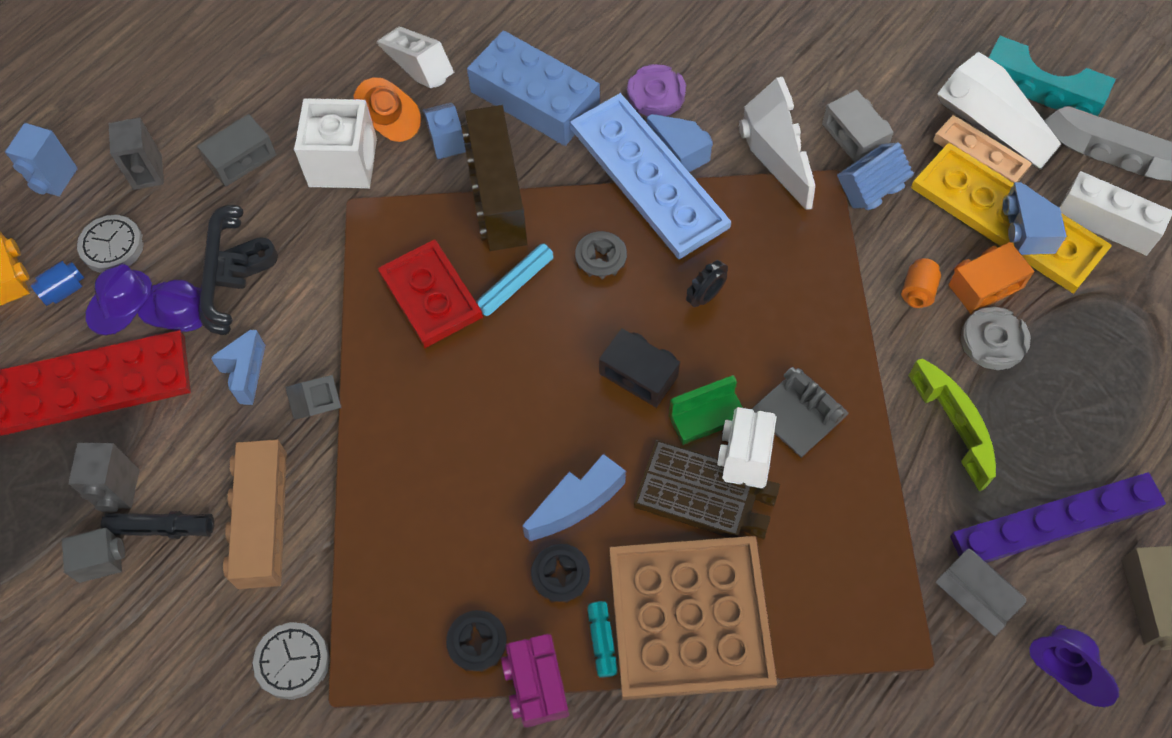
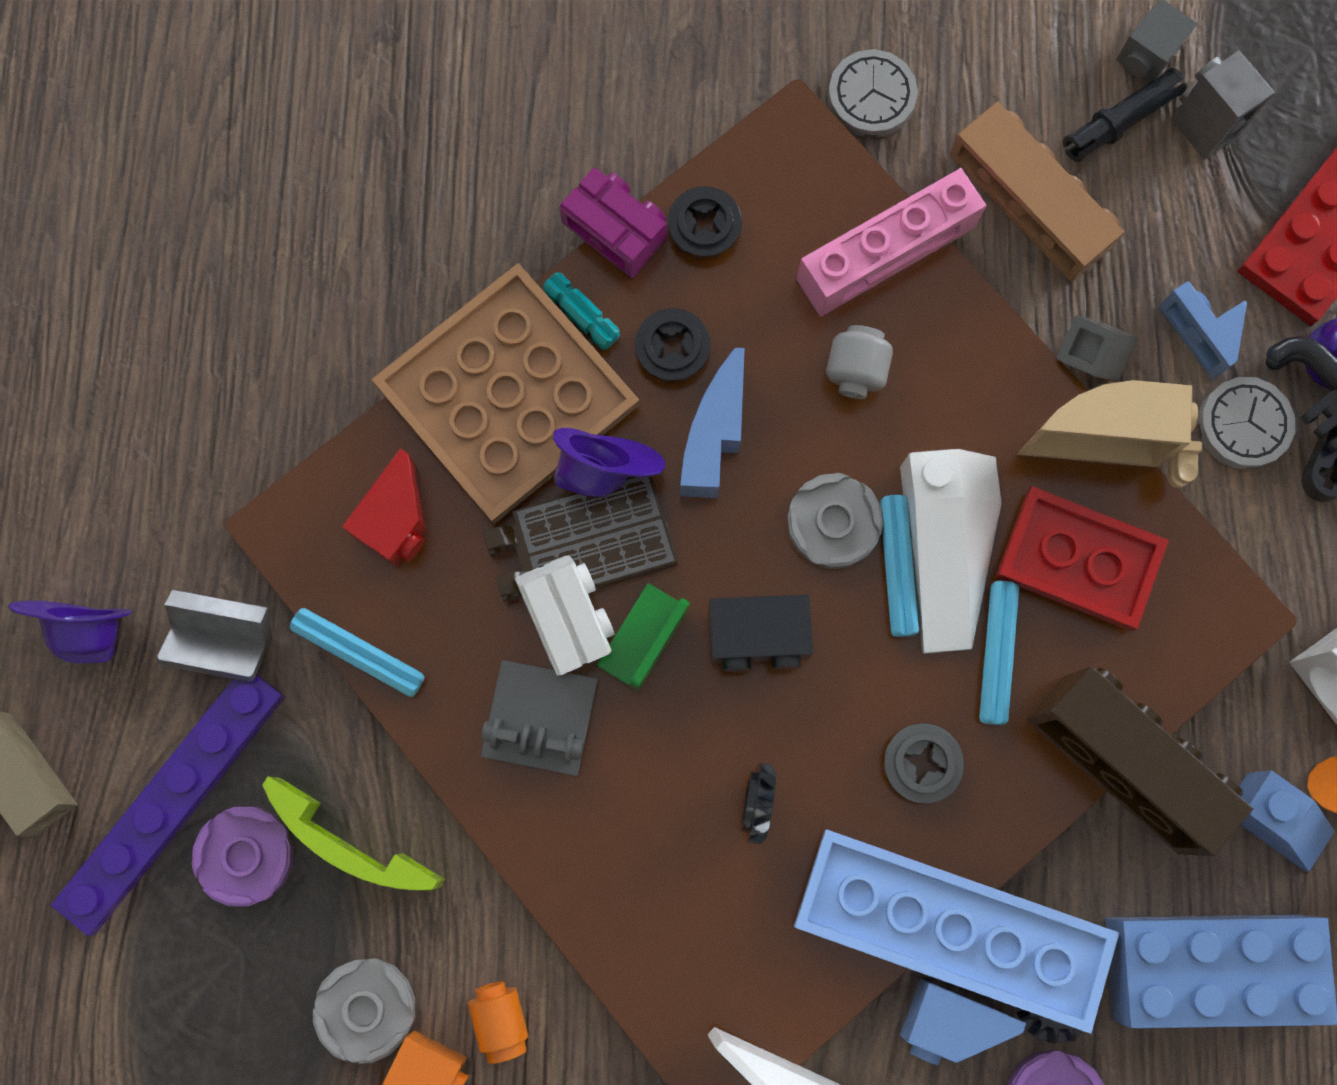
camera: 140 degrees right, 15 degrees up
none -> medium lavender tile [192,807,294,906]
none -> medium azure axle [290,608,425,697]
none -> red slope [342,448,426,568]
none -> dark purple piece [553,428,665,497]
none -> light grey tile [786,473,884,570]
none -> bright pink brick [796,168,987,317]
none -> light grey head [826,325,893,399]
none -> medium azure axle [880,495,919,637]
none -> white wedge [900,449,1002,654]
none -> tan piece [1016,380,1202,488]
none -> light grey tile [1198,377,1295,470]

